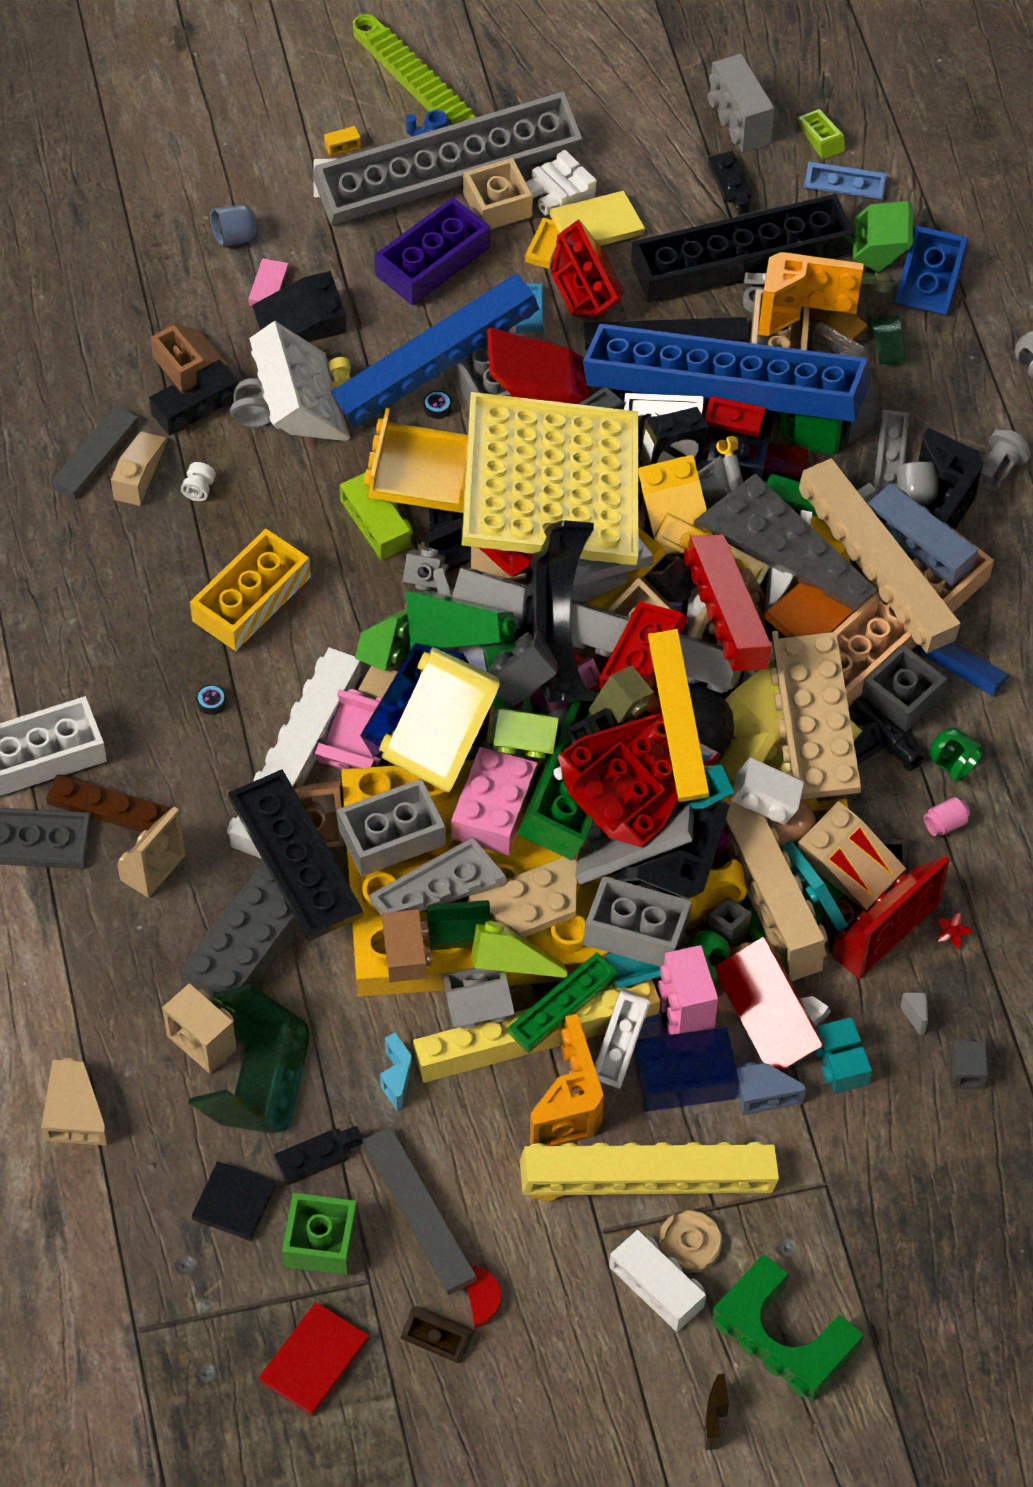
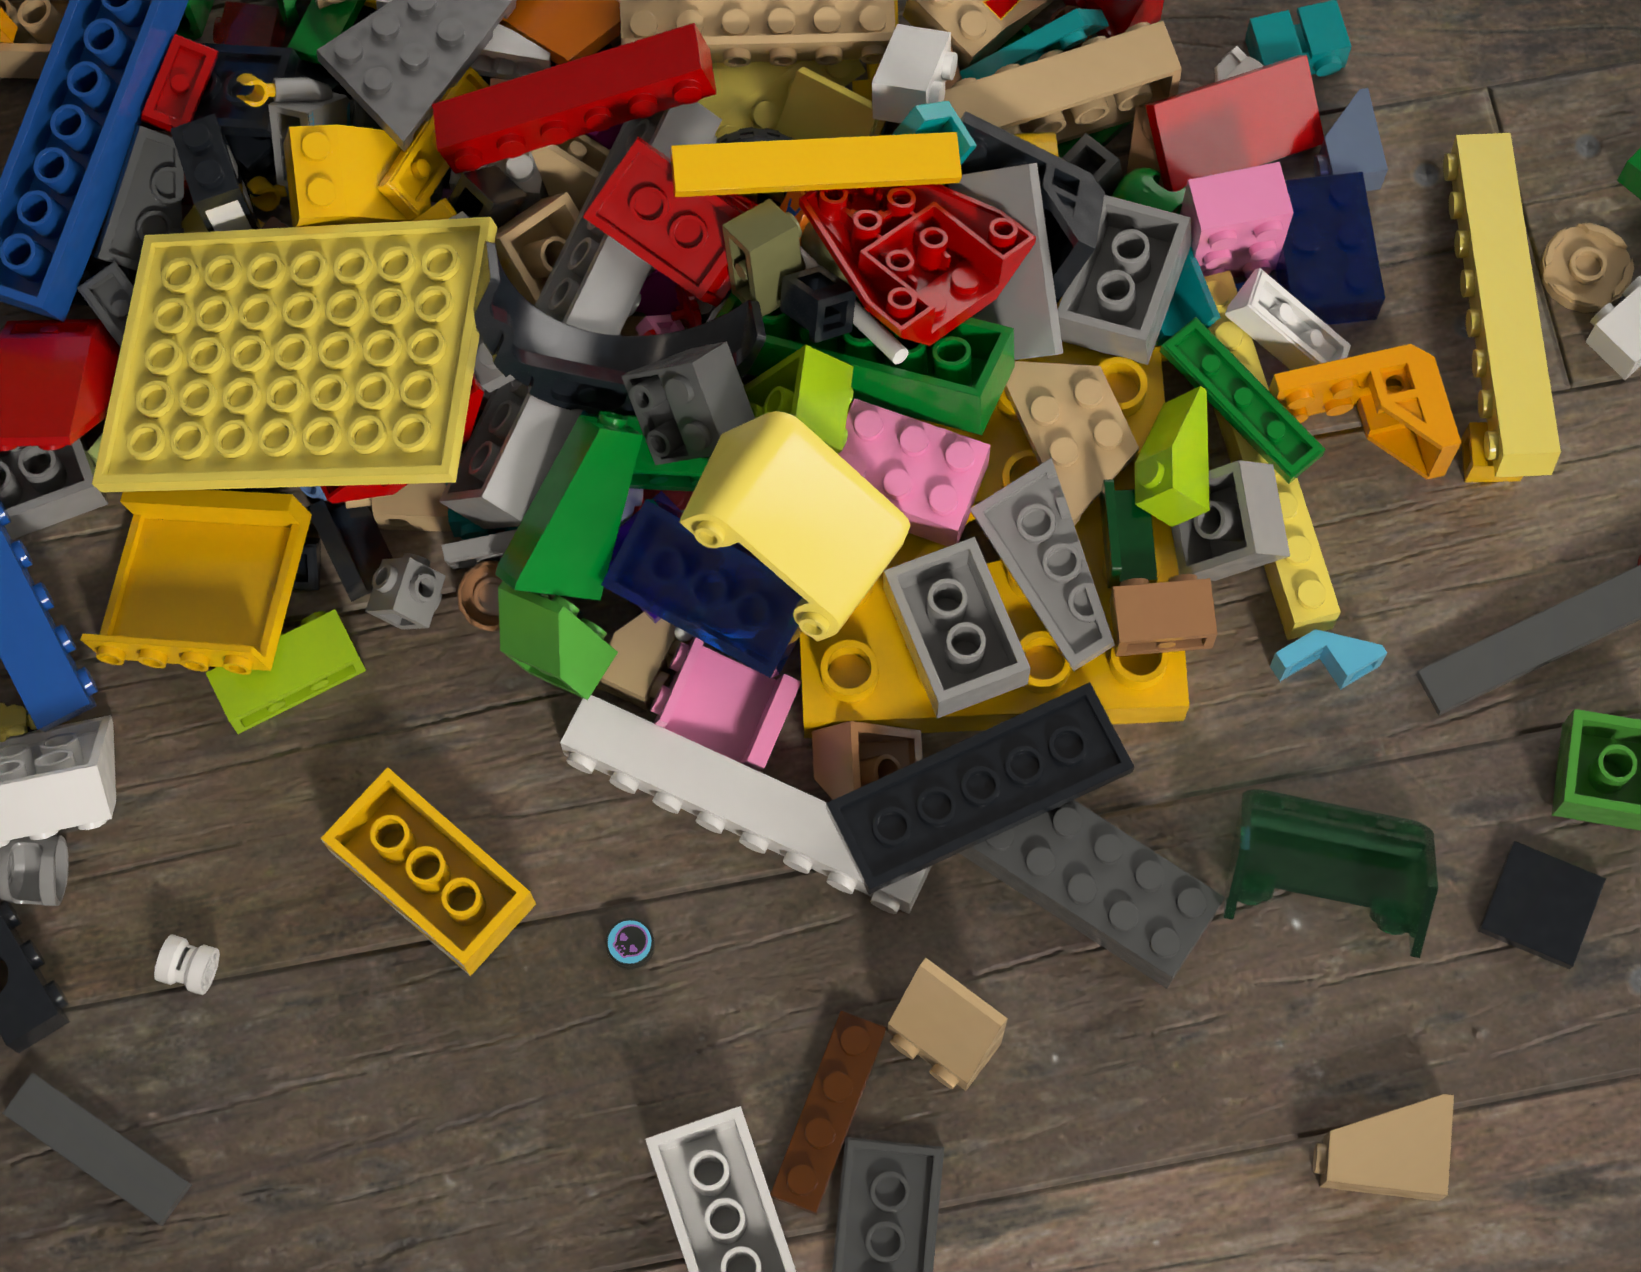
camera: 85 degrees left, 15 degrees up
tan slope [111,432,167,506] -> none
tan brick [162,983,237,1074] -> none
black hinge [274,1126,363,1185] -> none
black tile [424,391,451,419] -> none

